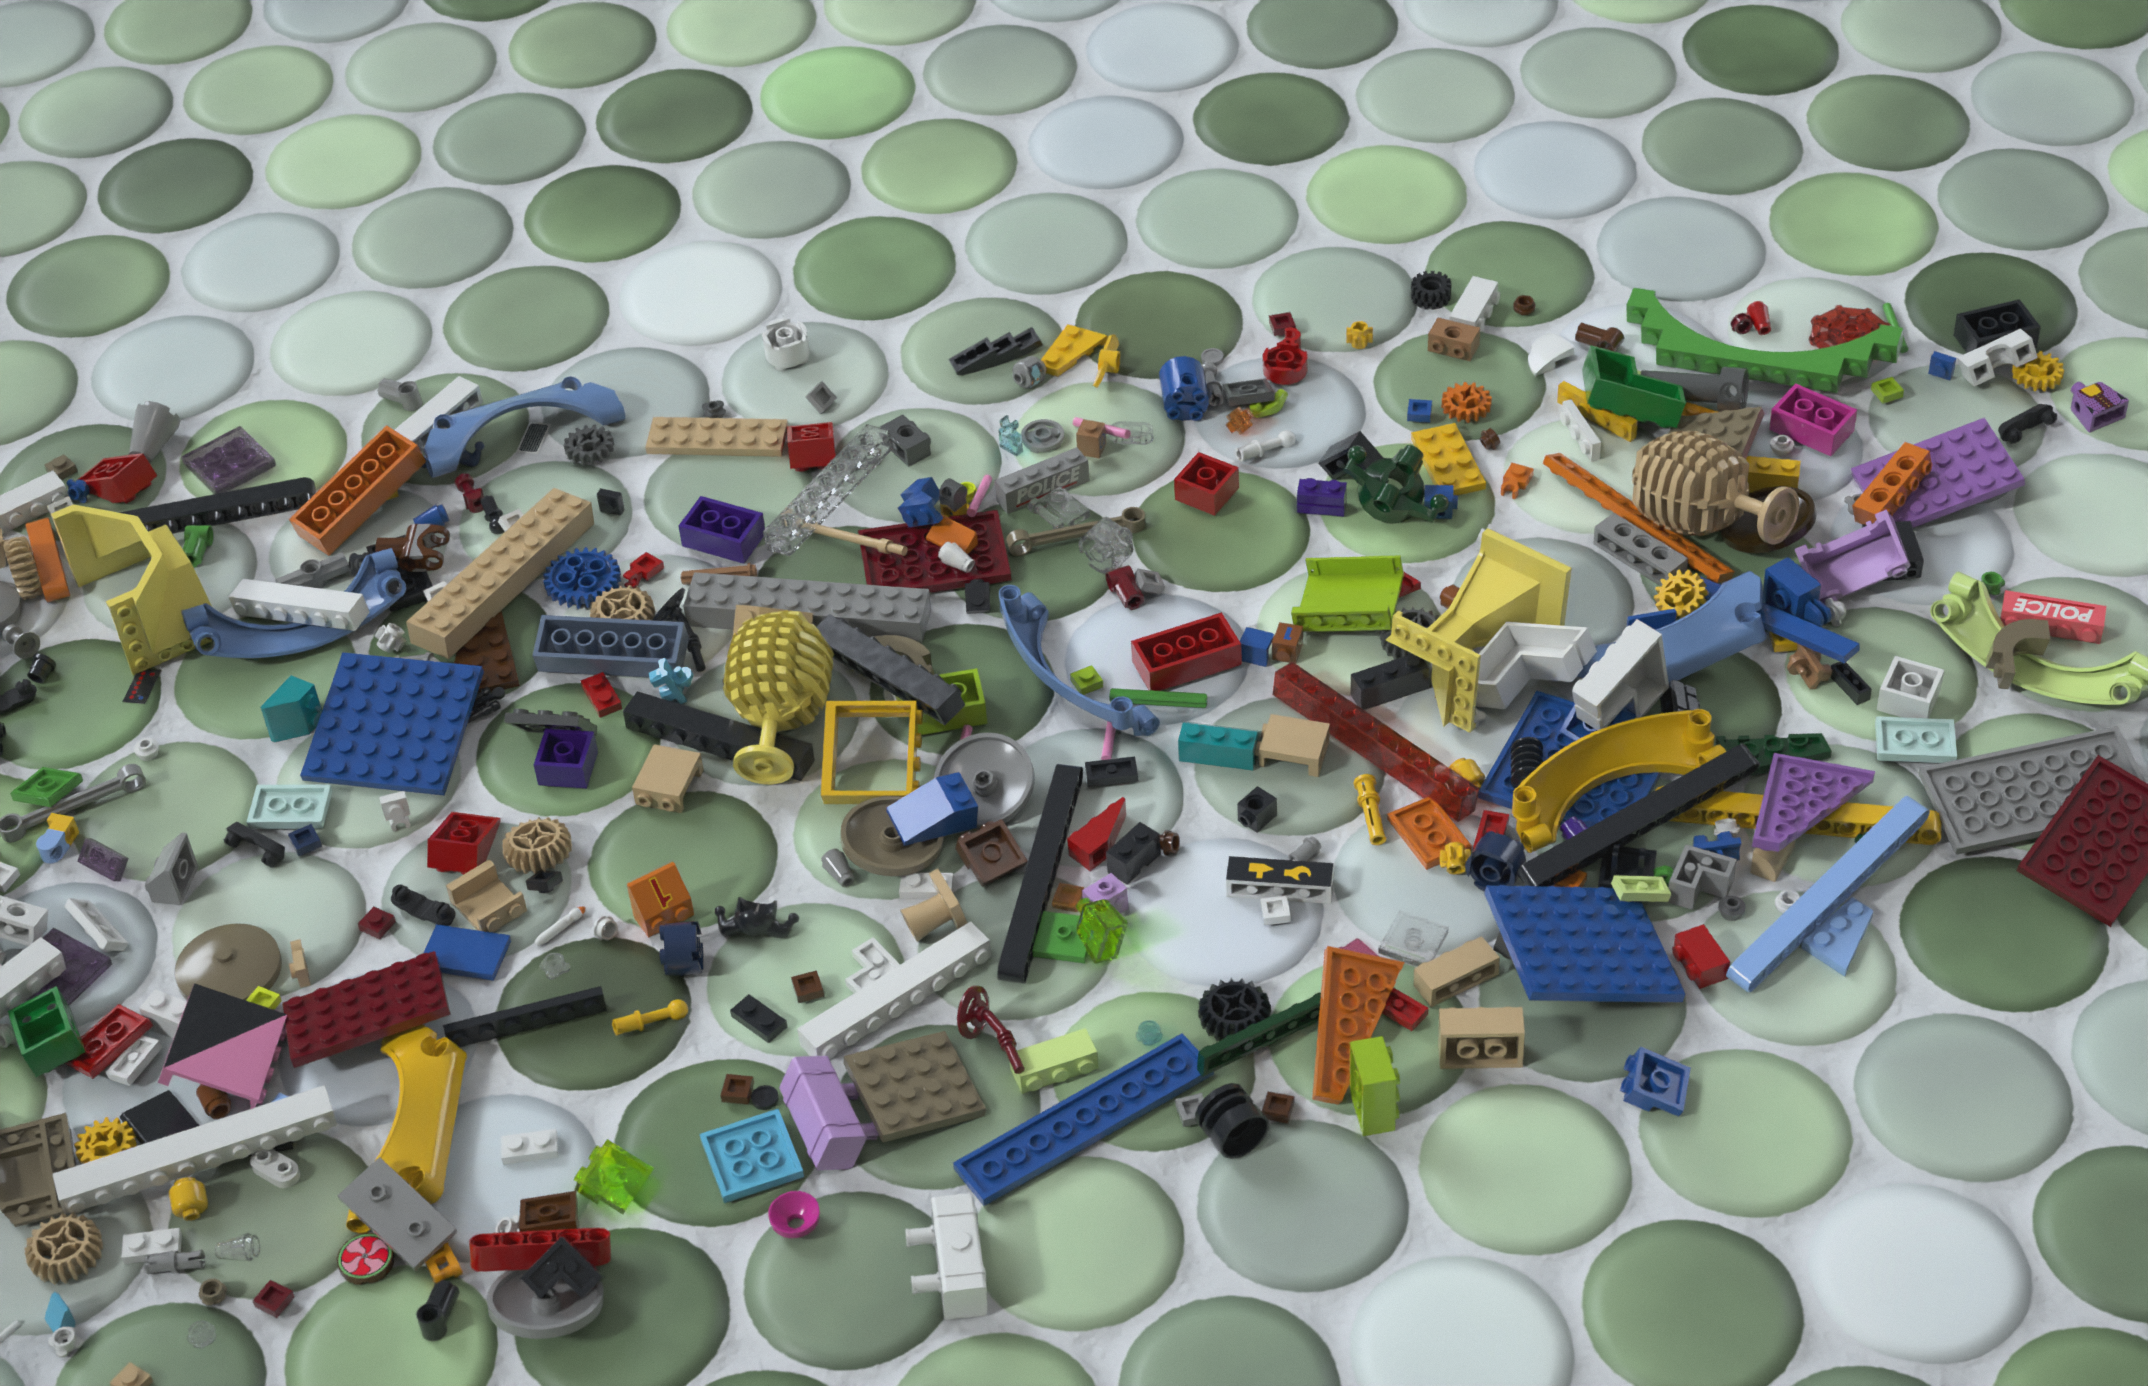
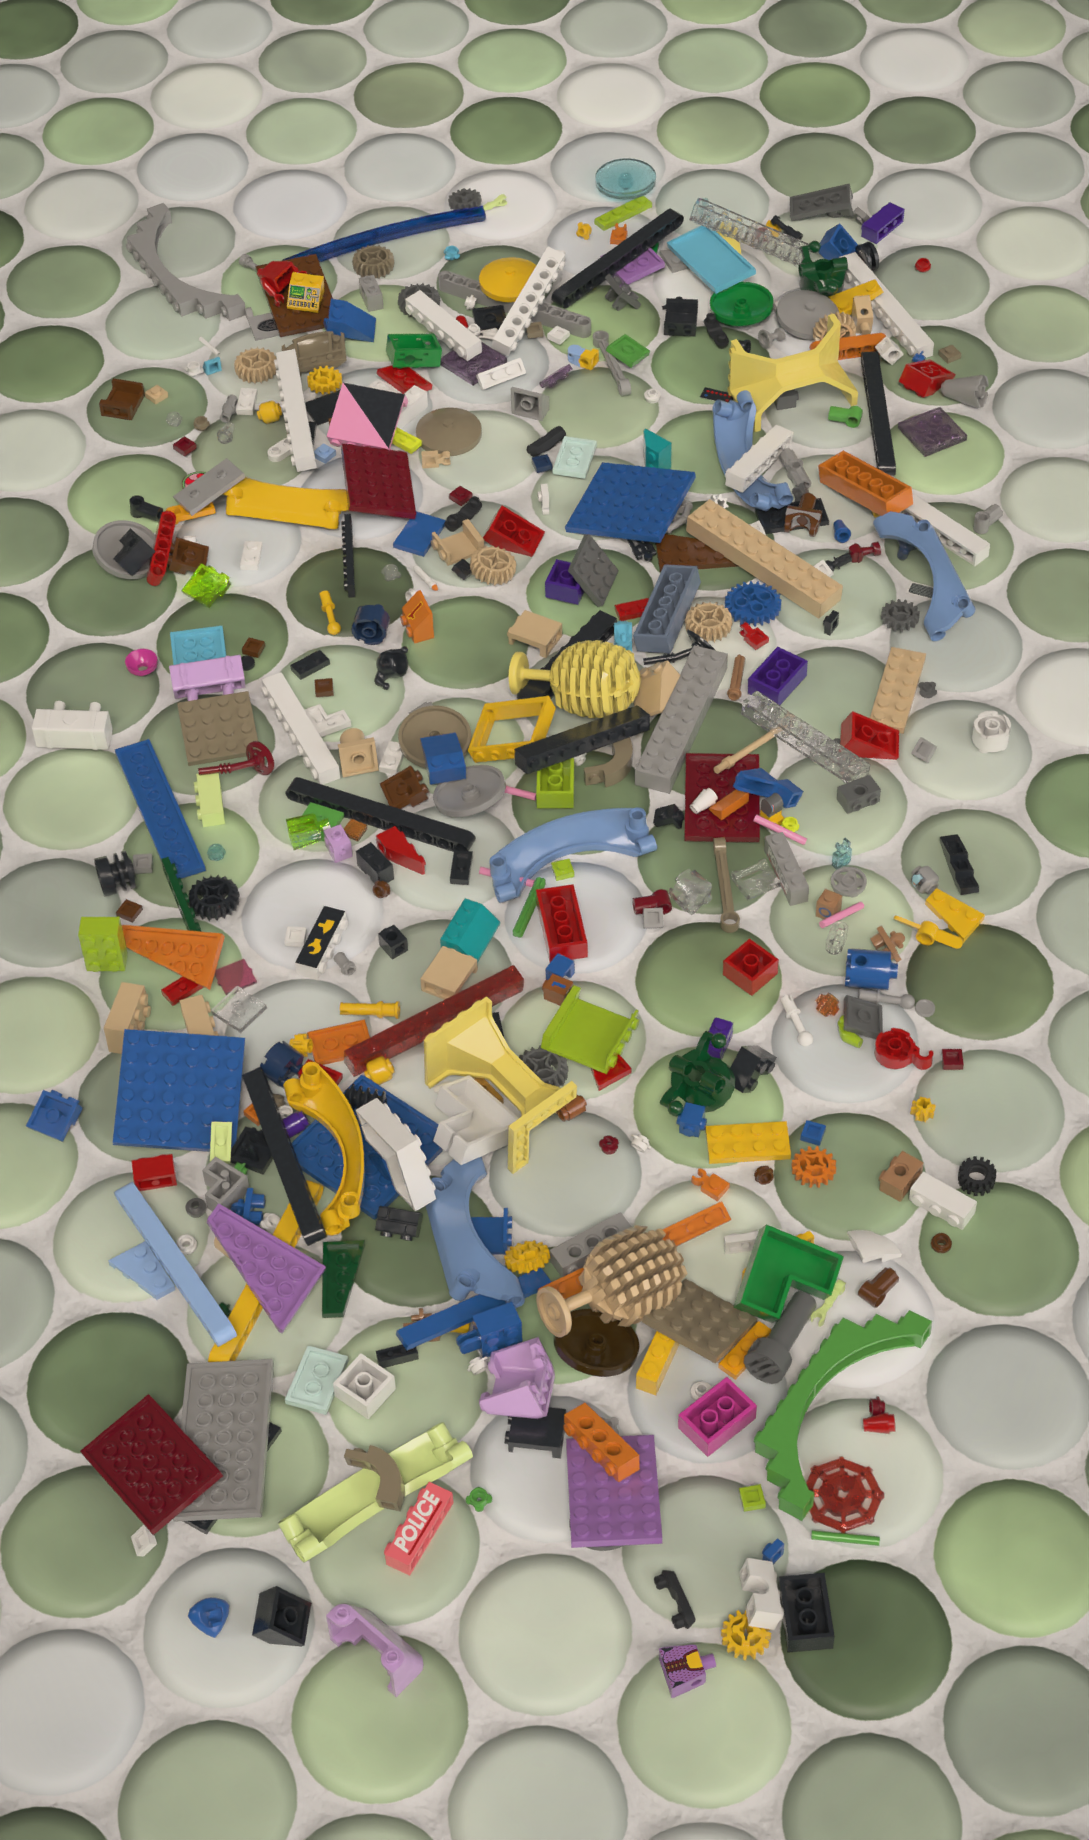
camera: 100 degrees right, 5 degrees up
none -> medium nougat hips [870,925,905,963]

